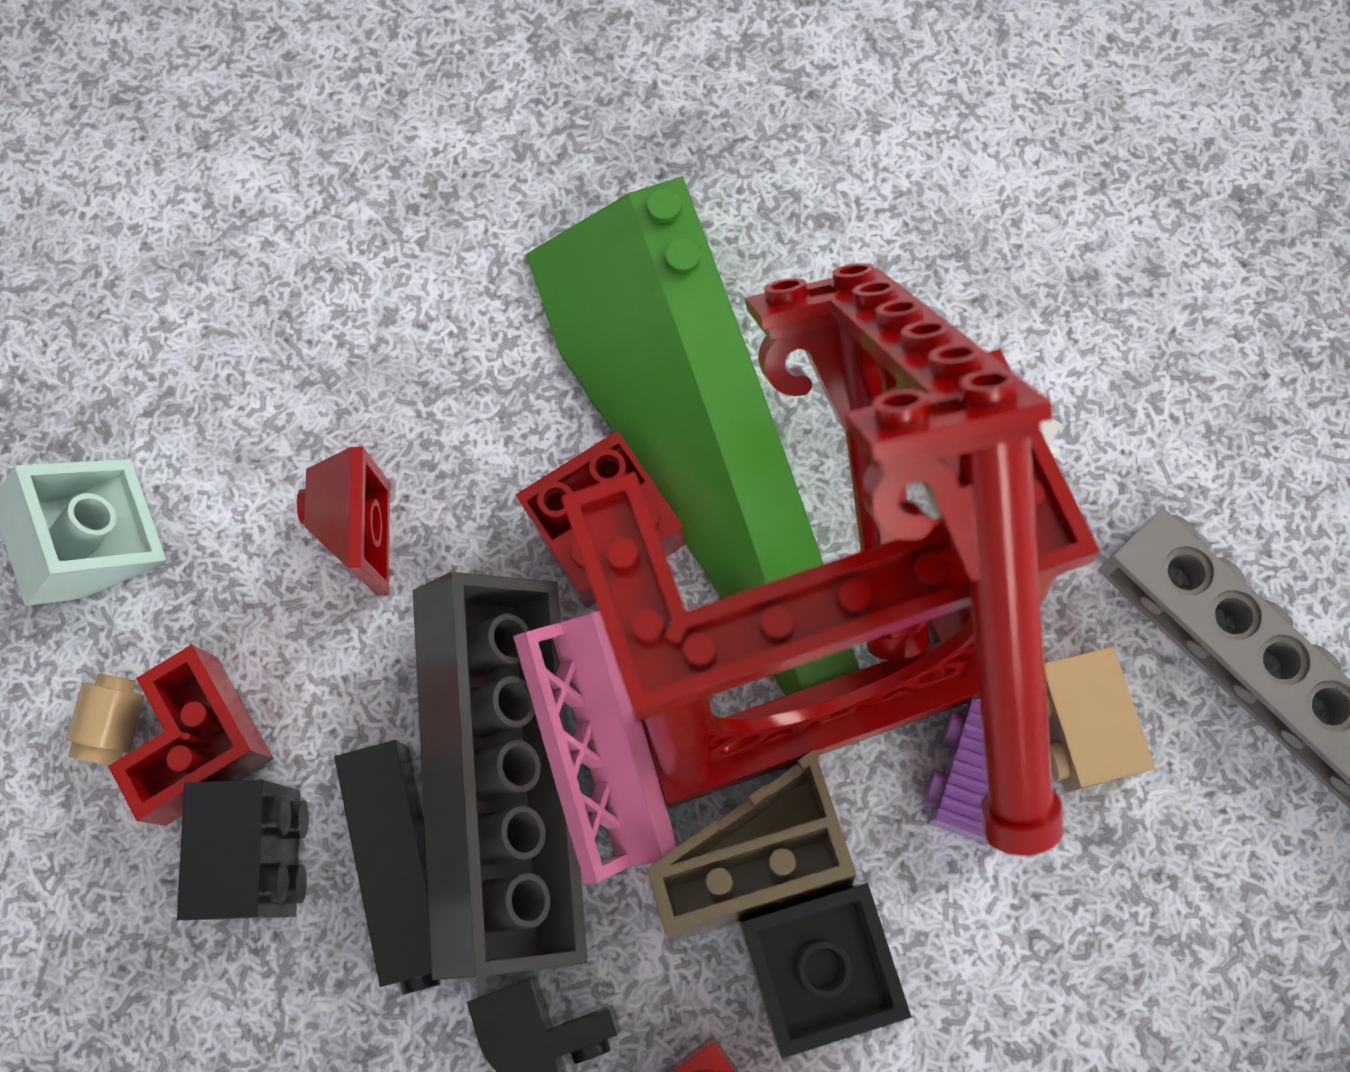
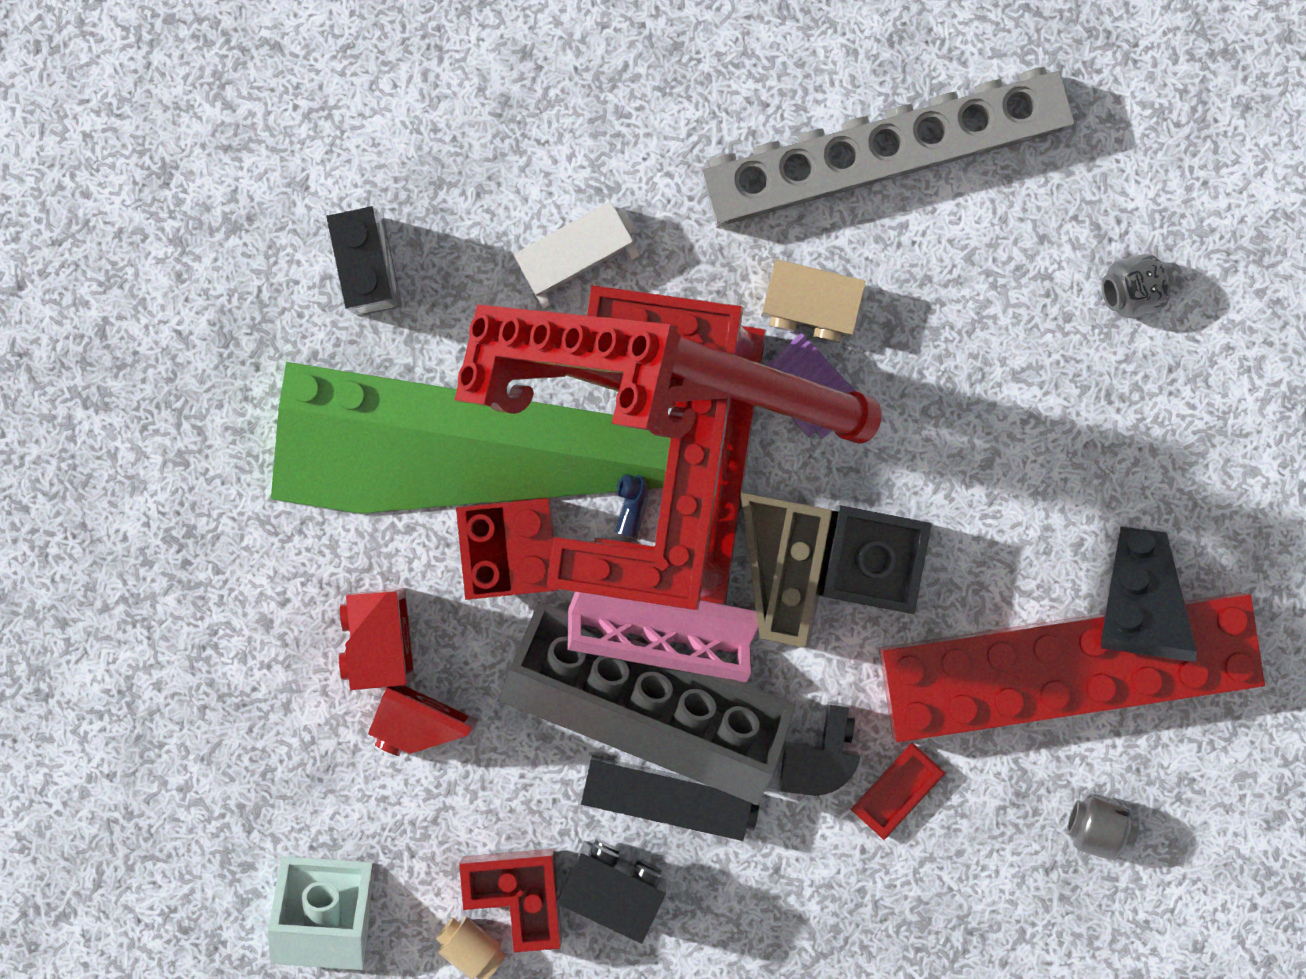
camera: 65 degrees left, 15 degrees up
none -> black brick [326,206,403,316]
none -> red slope [339,588,415,691]

